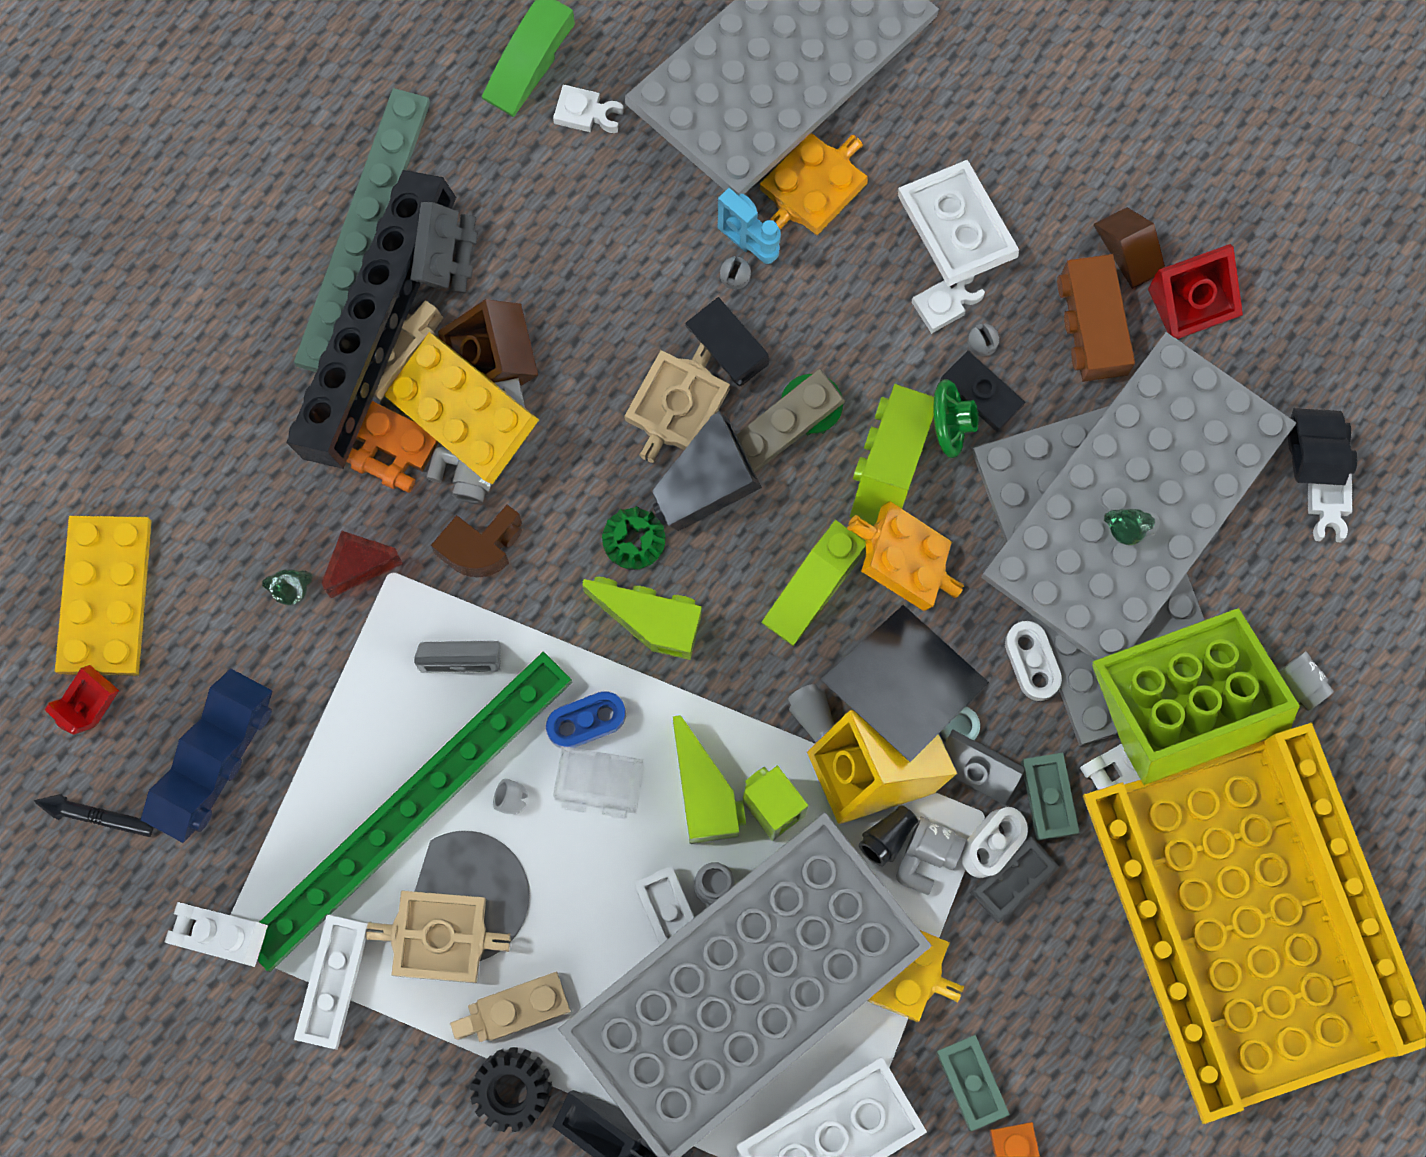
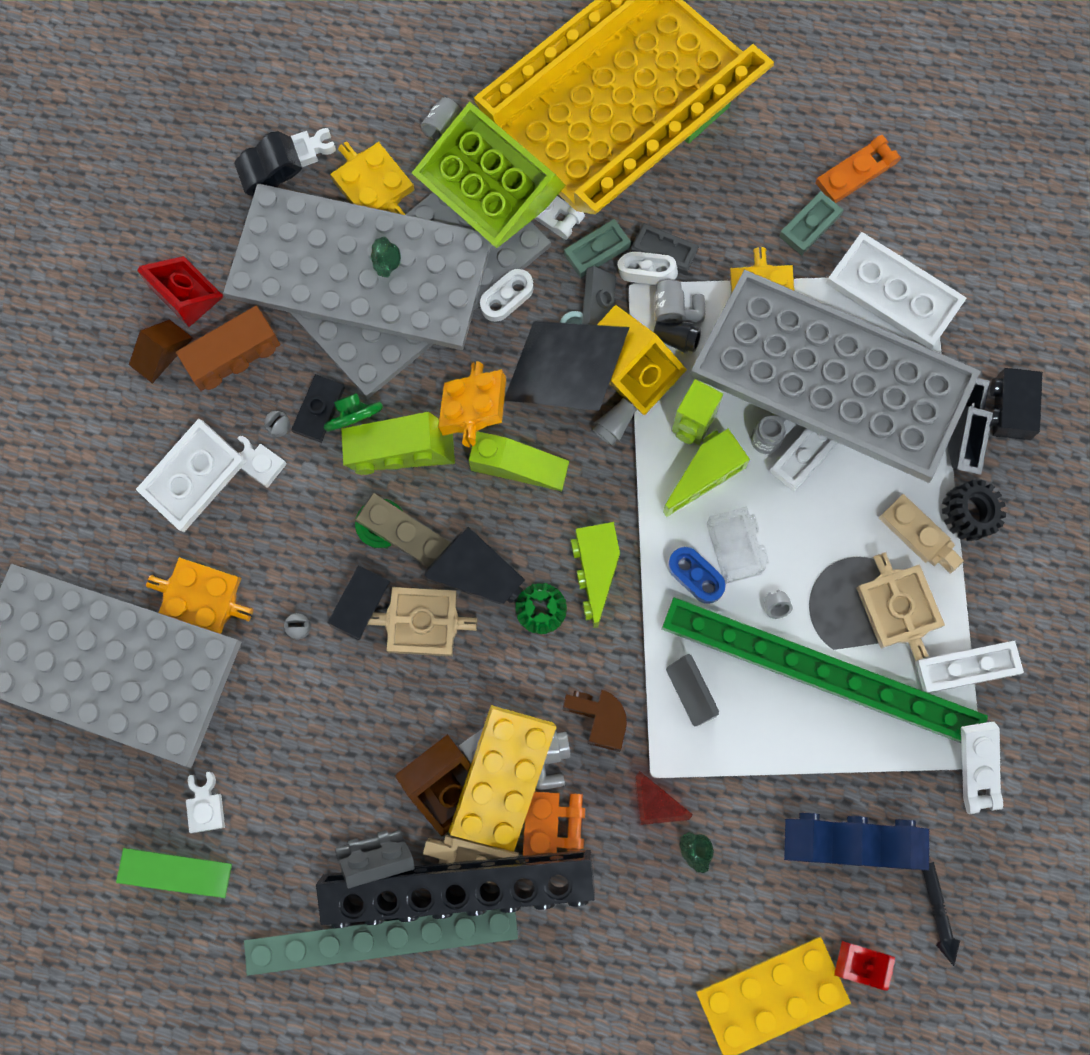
camera: 110 degrees left, 0 degrees up
medium azure plate [718,188,781,264] -> none
none -> yellow plate [330,142,414,215]

